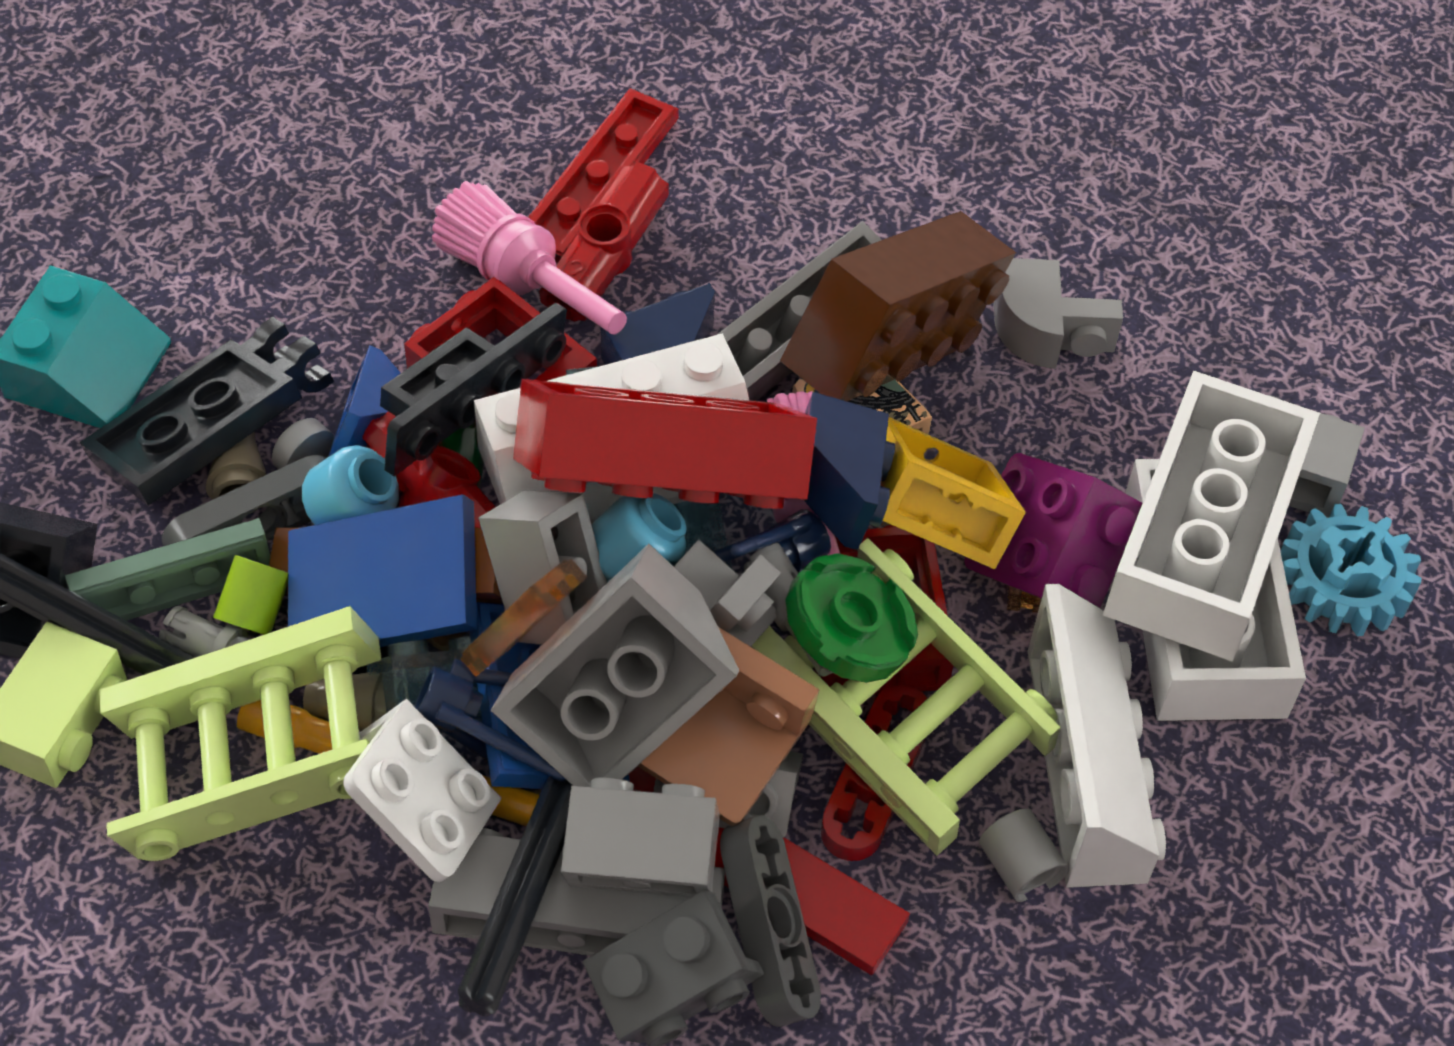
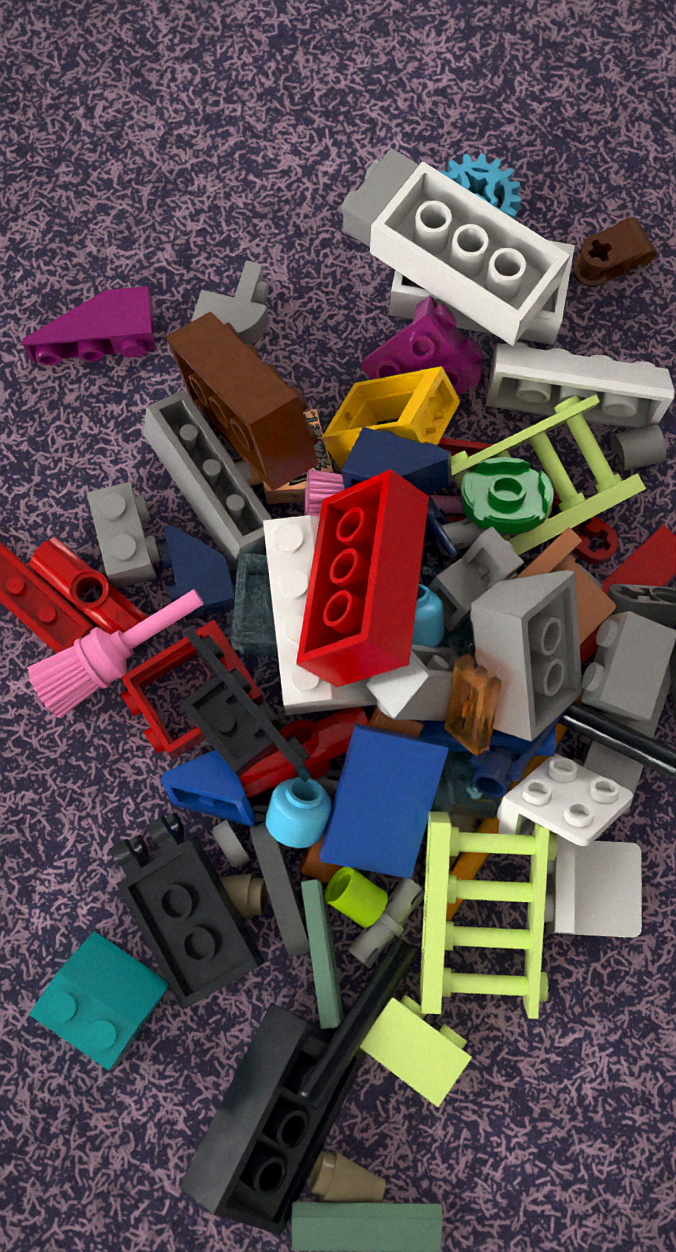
camera: 75 degrees left, 20 degrees up
none -> magenta slope [22,286,156,366]
none -> light grey brick [87,482,161,589]
none -> white bracket [544,834,642,938]
none -> reddish brown piece [573,217,658,287]

